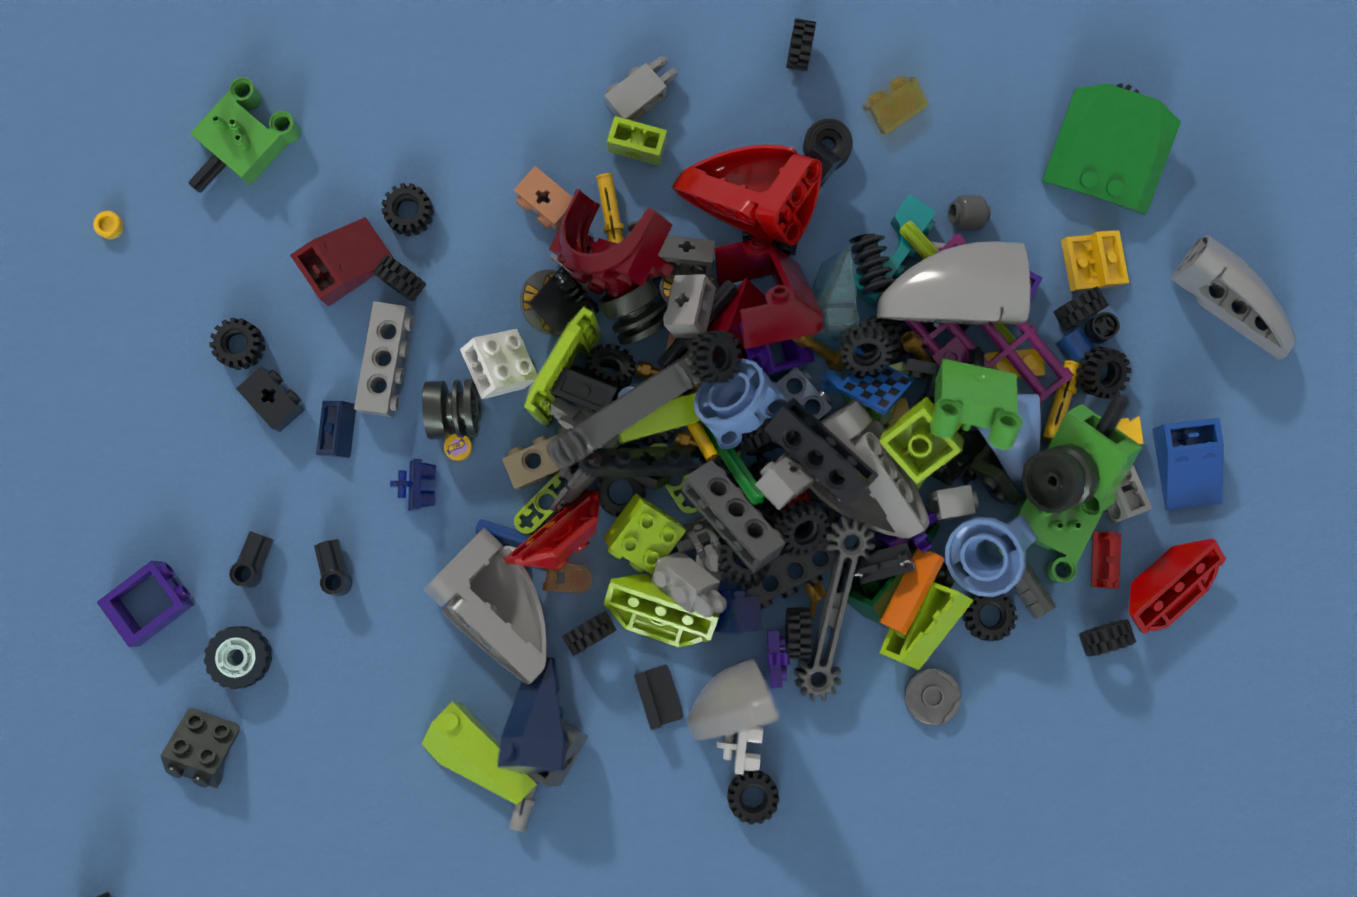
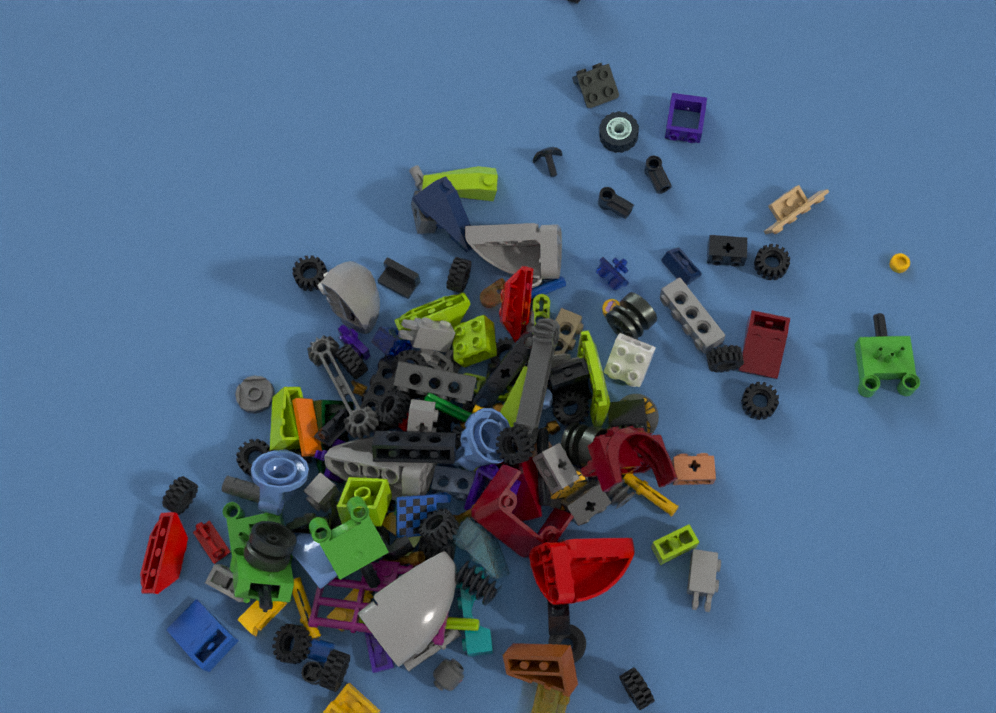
camera: 140 degrees right, 15 degrees down
none -> dark orange wedge [503,643,578,697]
none -> black plant [533,146,563,177]
none -> tan bracket [764,185,829,234]

